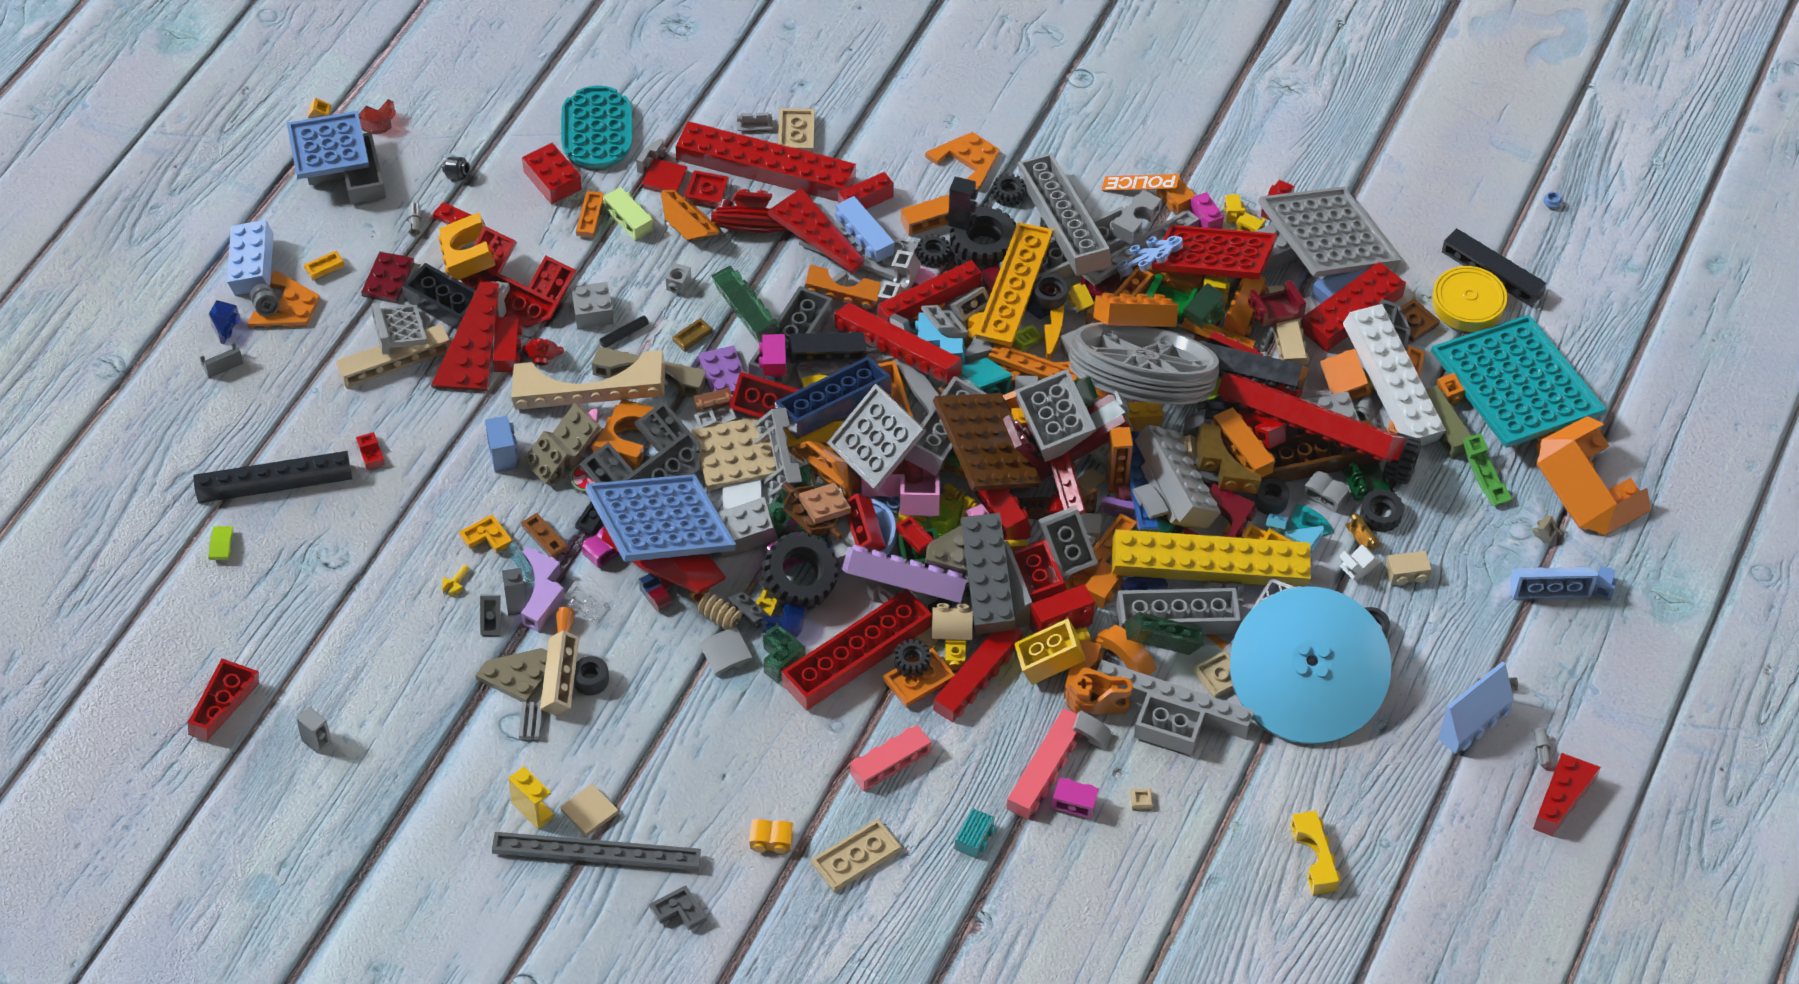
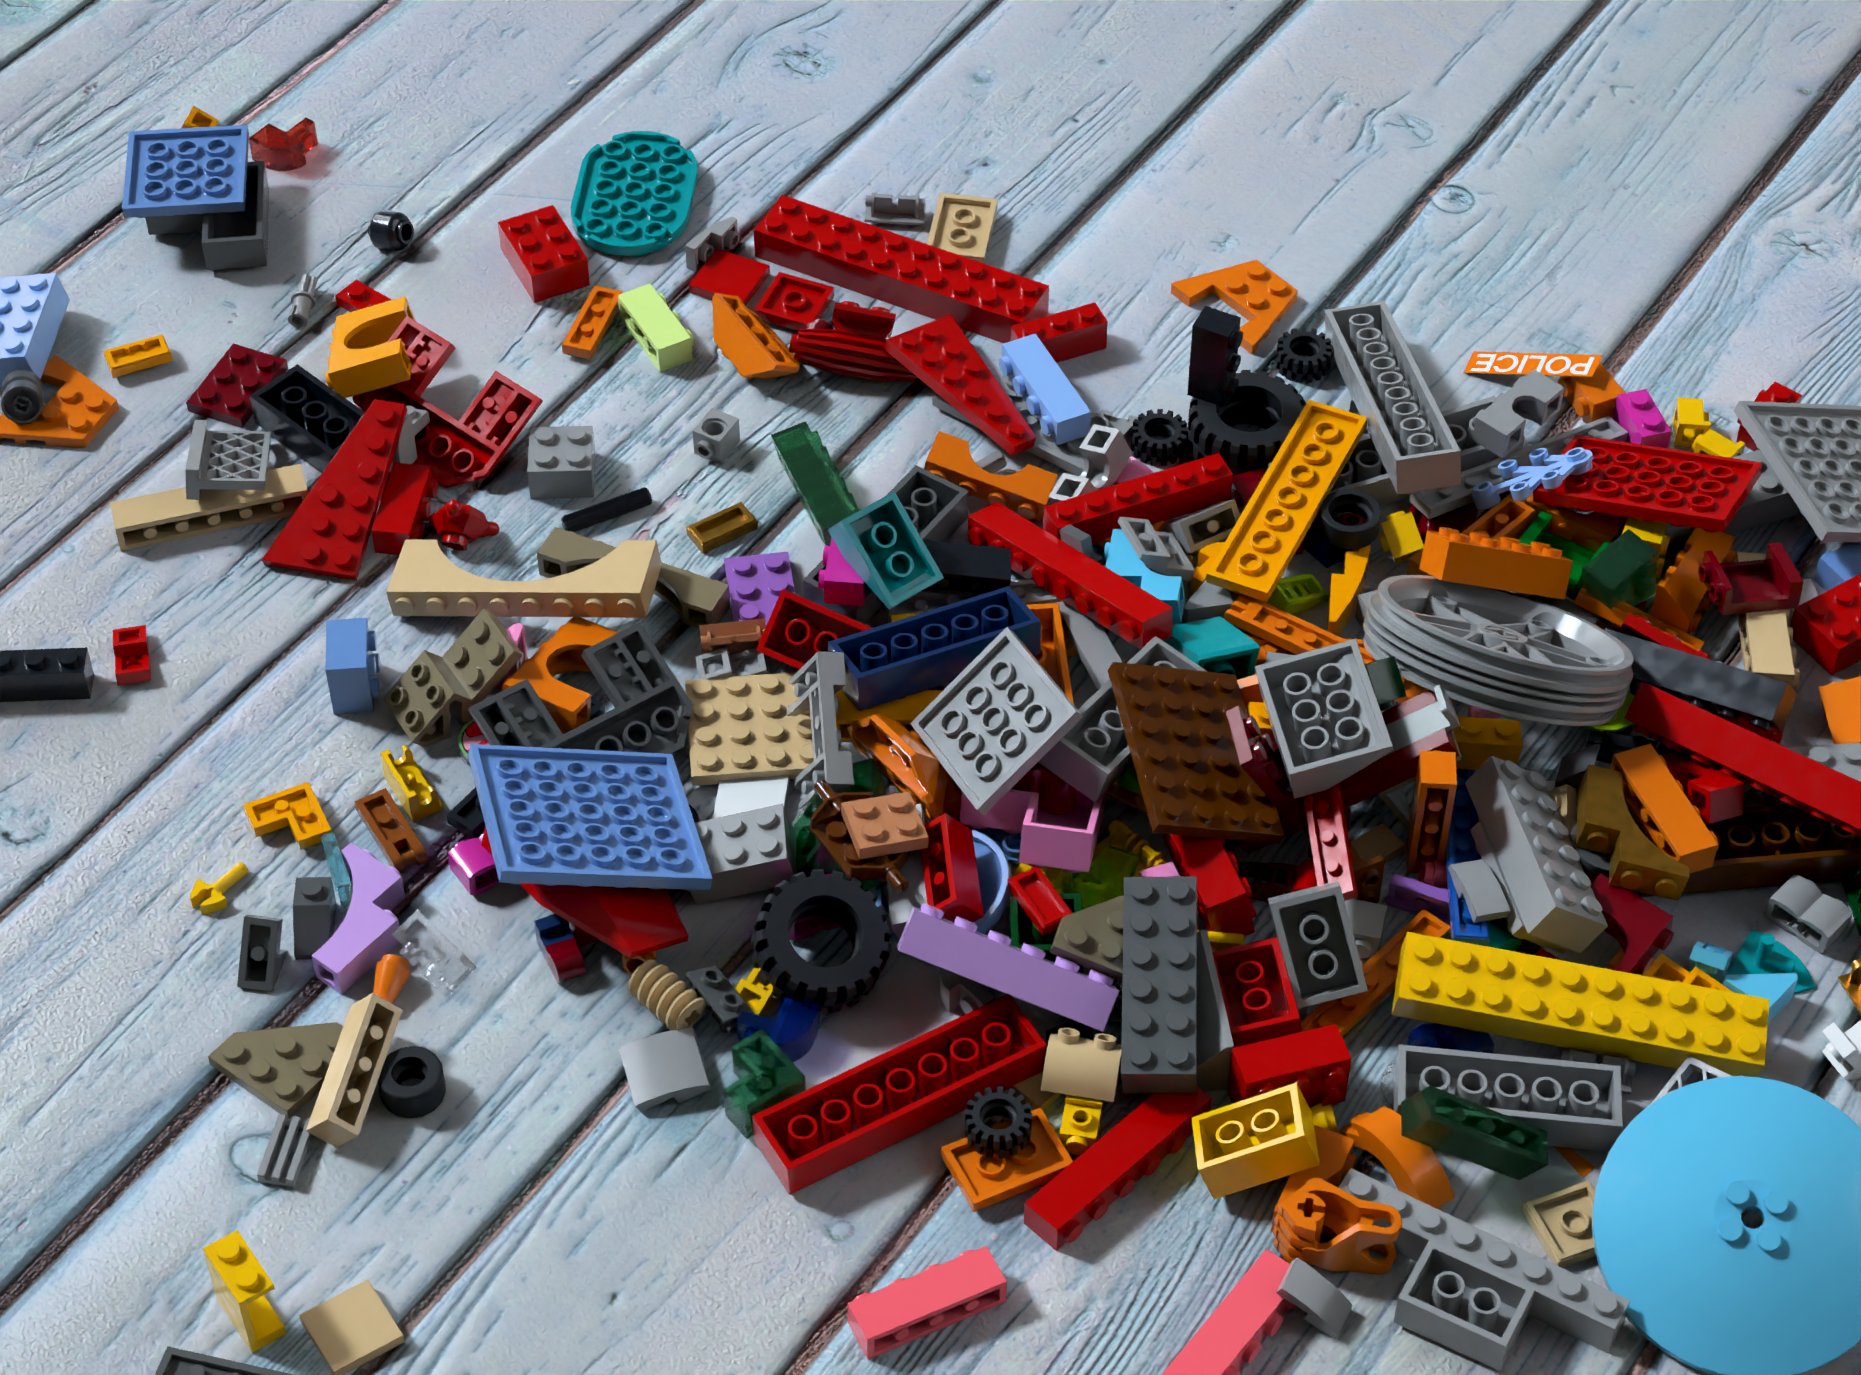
camera: 10 degrees right, 5 degrees down
orange brick [901,194,949,236] -> none
orange brick [1085,561,1125,609] -> none
black tyre [1253,478,1290,515] -> none
none -> yellow hinge [380,745,444,822]
none -> teal slope [828,491,944,609]

